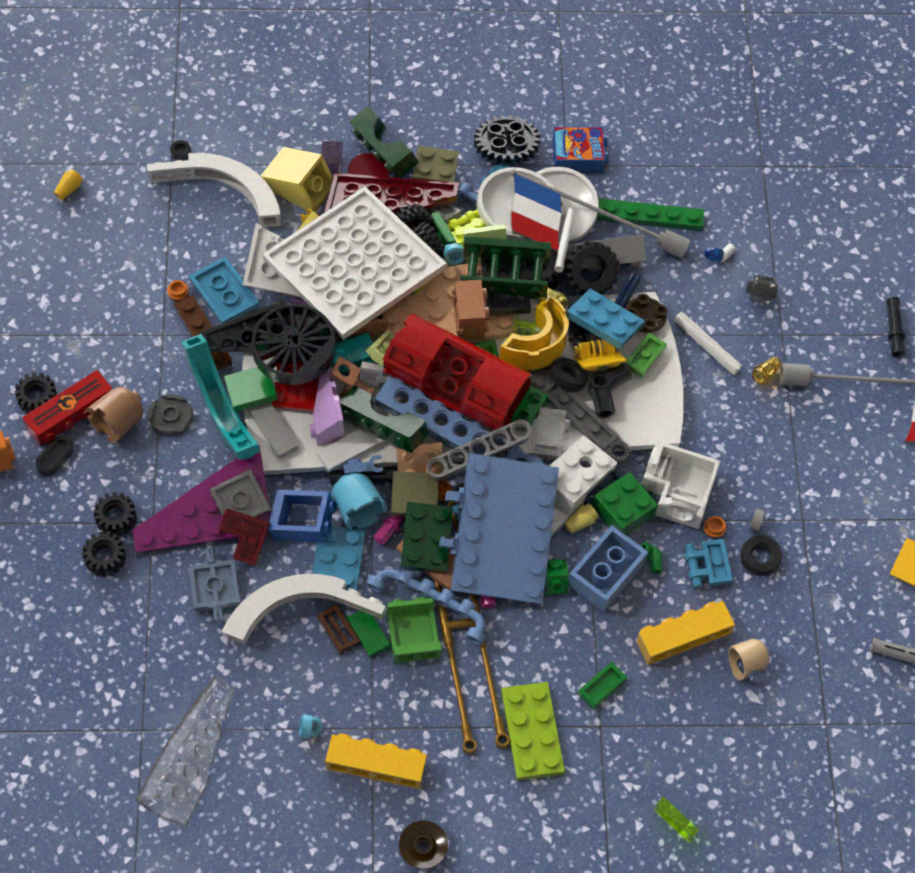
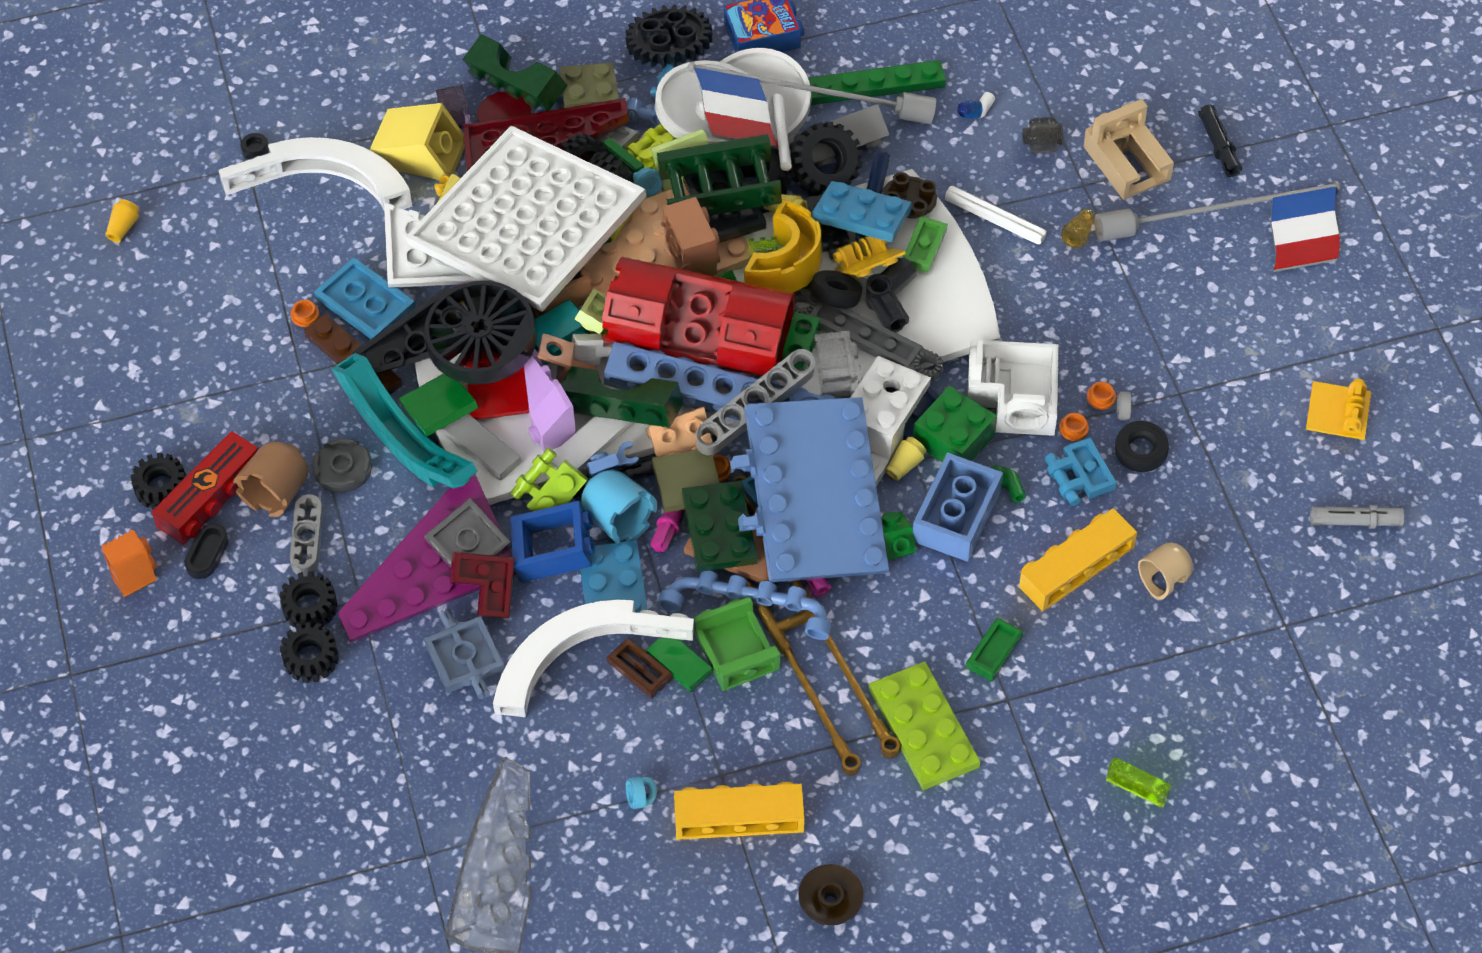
camera: 10 degrees left, 5 degrees down
none -> light grey beam [290,494,324,576]
none -> lime plate [510,447,588,511]
none -> tan brick [1083,99,1174,200]
none -> orange plate [1087,381,1116,410]

